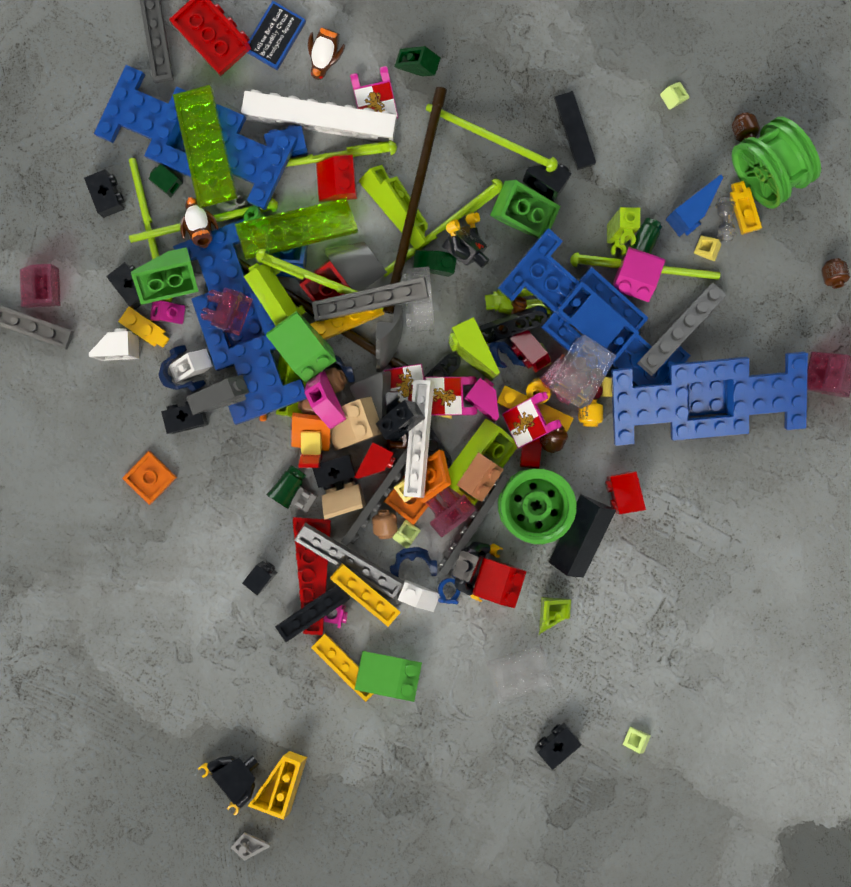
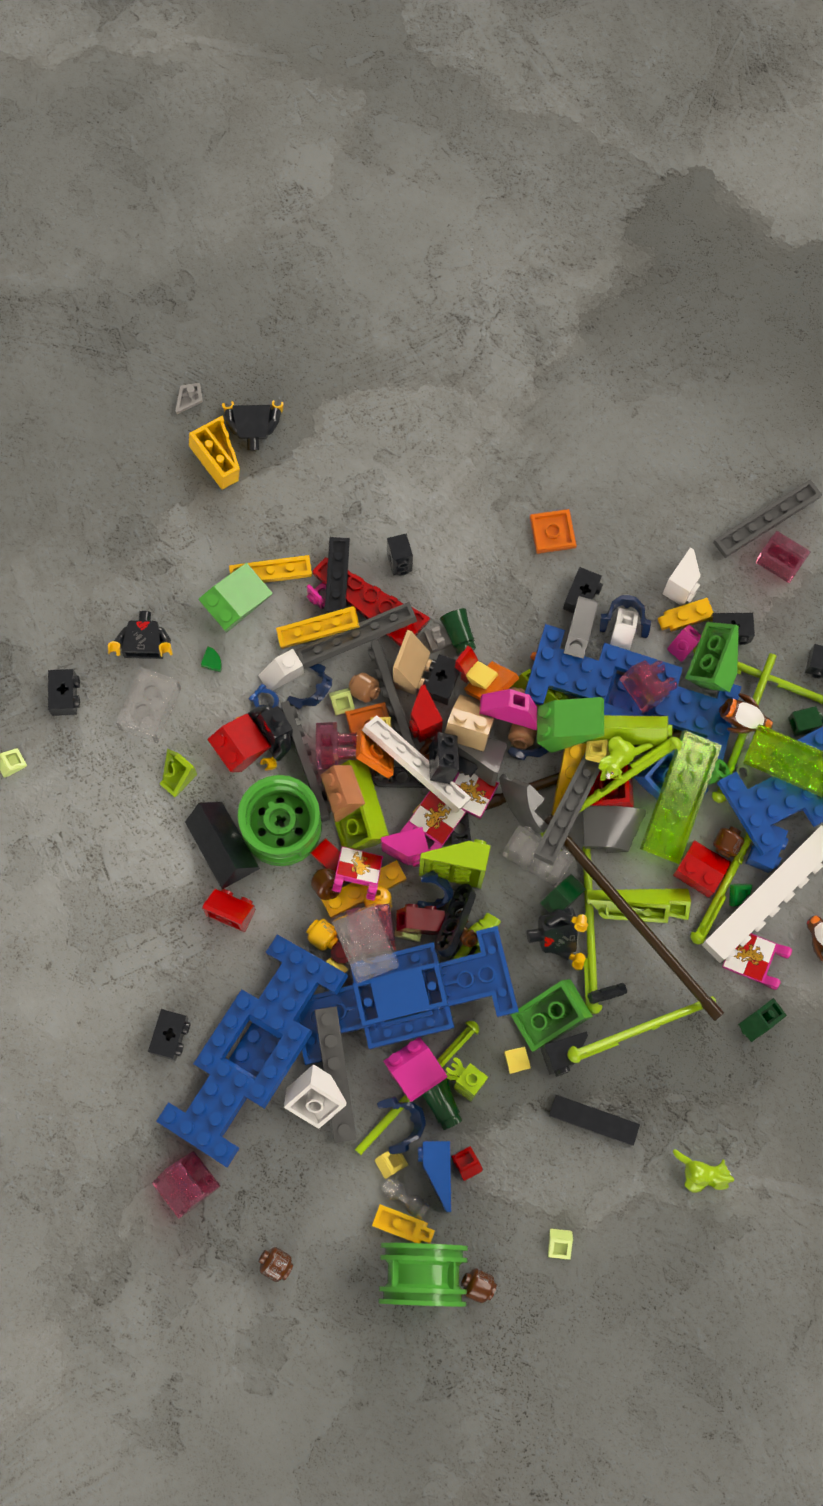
camera: 125 degrees right, 15 degrees down
none -> torso [108,611,173,659]
none -> black brick [148,1009,191,1061]
none -> green tile [201,646,222,673]
none -> white slope [284,1064,346,1129]
none -> dark blue helmet [377,1096,426,1154]
none -> red slope [451,1146,483,1181]
none -> light yellow slope [504,1047,531,1074]
none -> light yellow slope [585,740,610,763]
none -> black axle [587,983,627,1004]
none -> lime animal [598,736,653,781]
none -> lime animal [673,1149,735,1193]
none -> reddish brown head [713,826,745,859]
none -> green tile [729,884,752,907]

